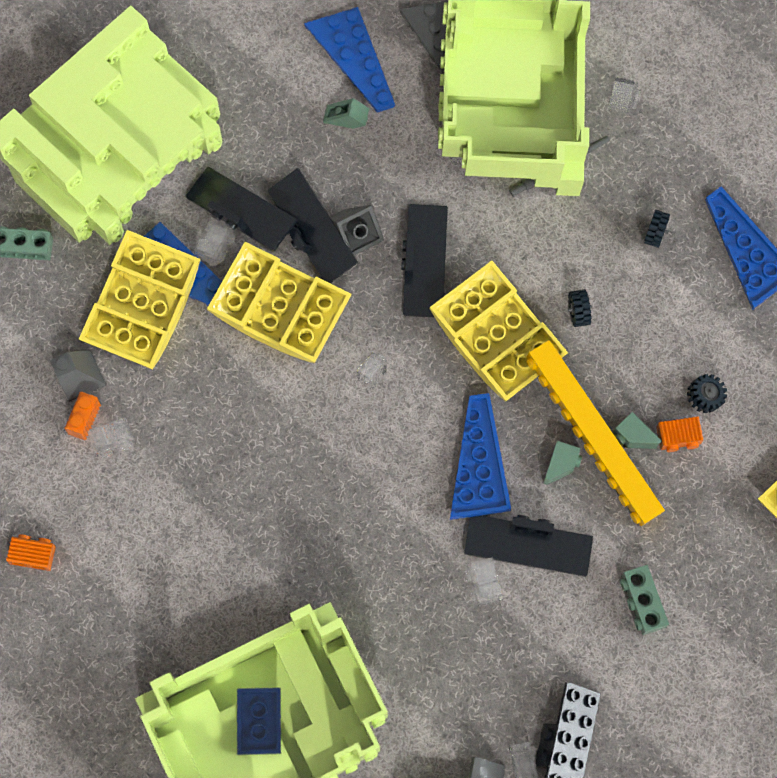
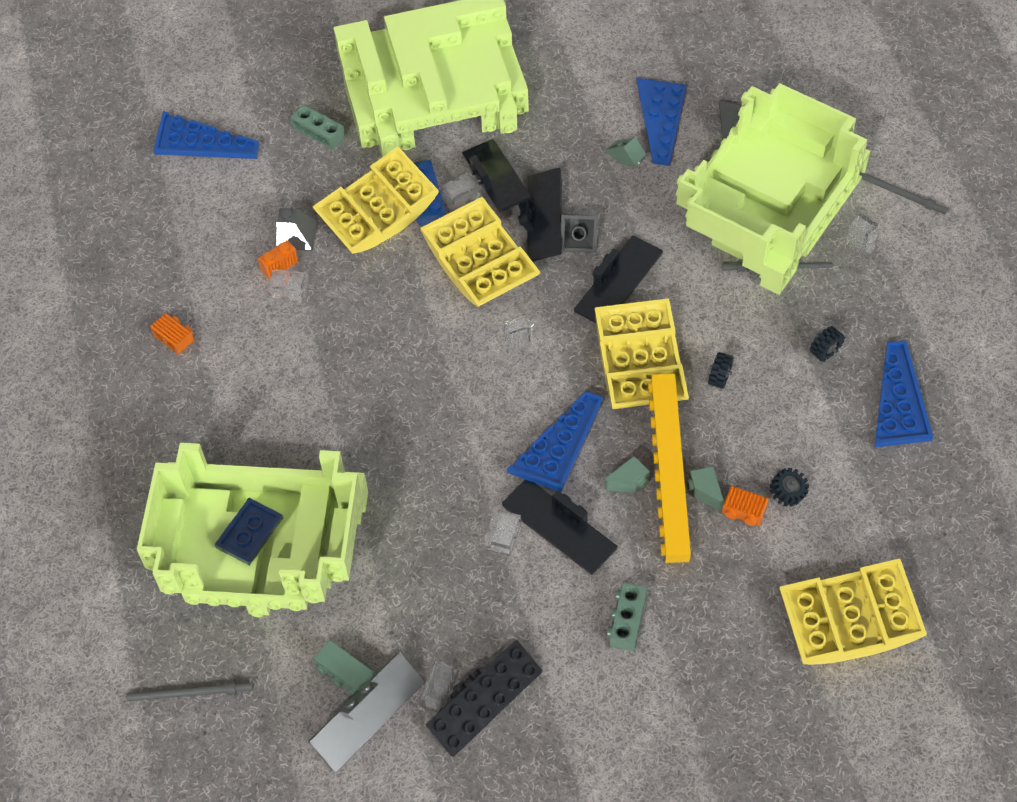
camera: 35 degrees right, 15 degrees down
none -> dark grey bar [859,172,948,215]

